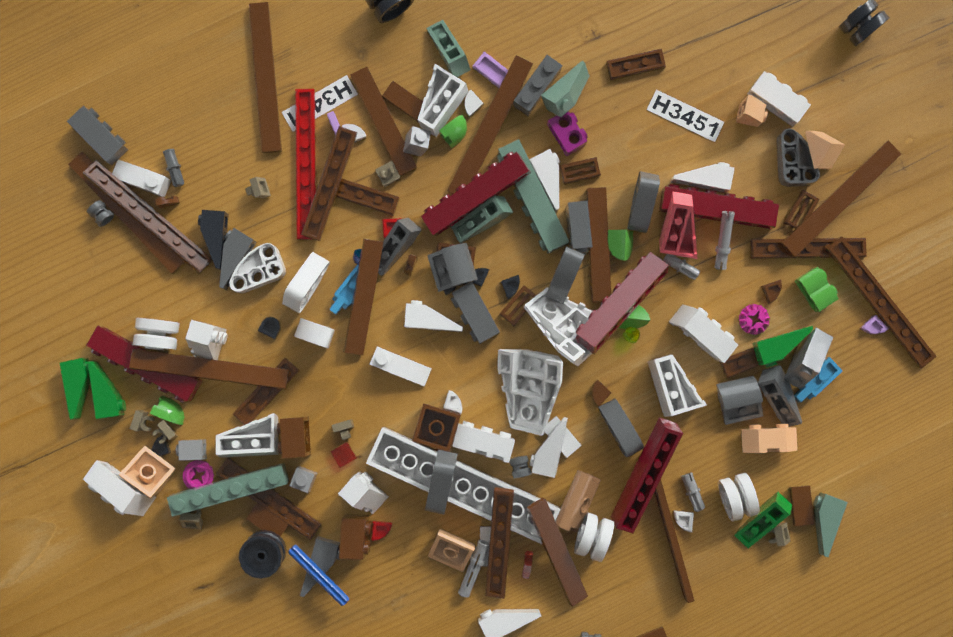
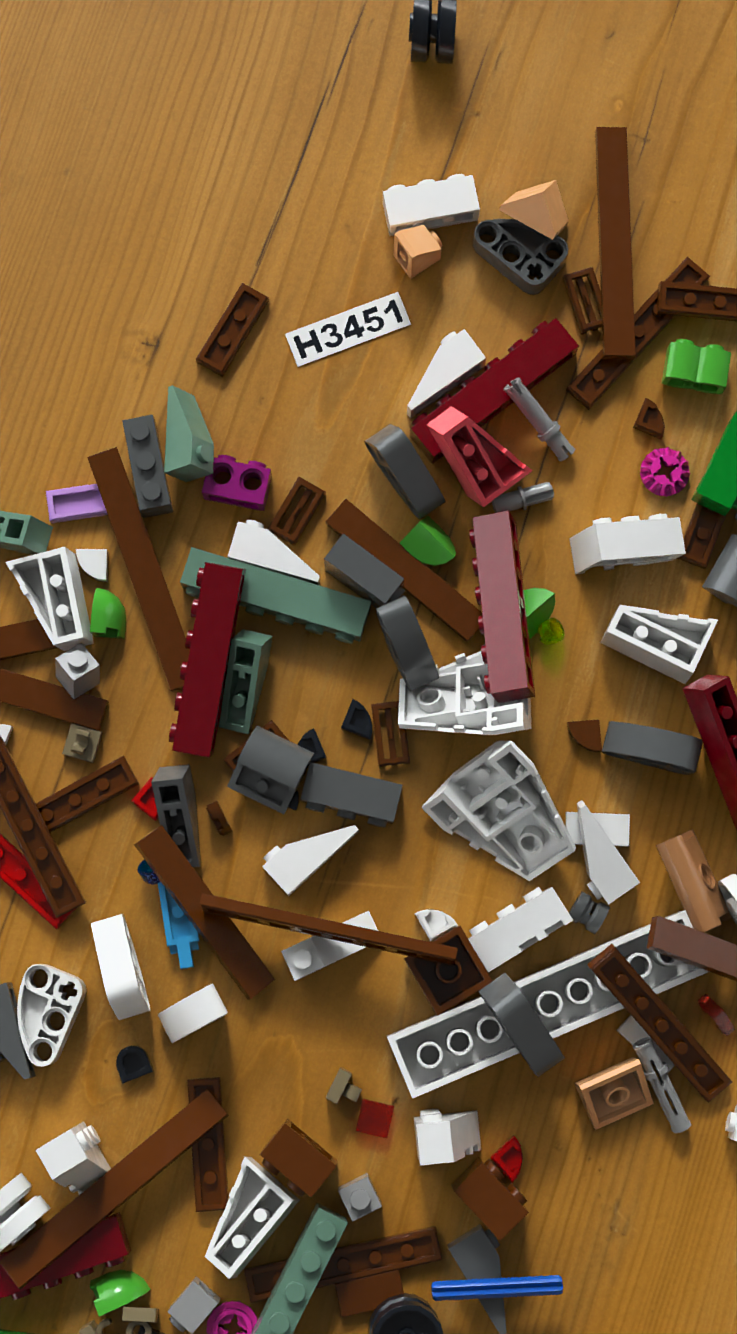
camera: 50 degrees left, 5 degrees down
none -> reddish brown tile [200,893,458,966]

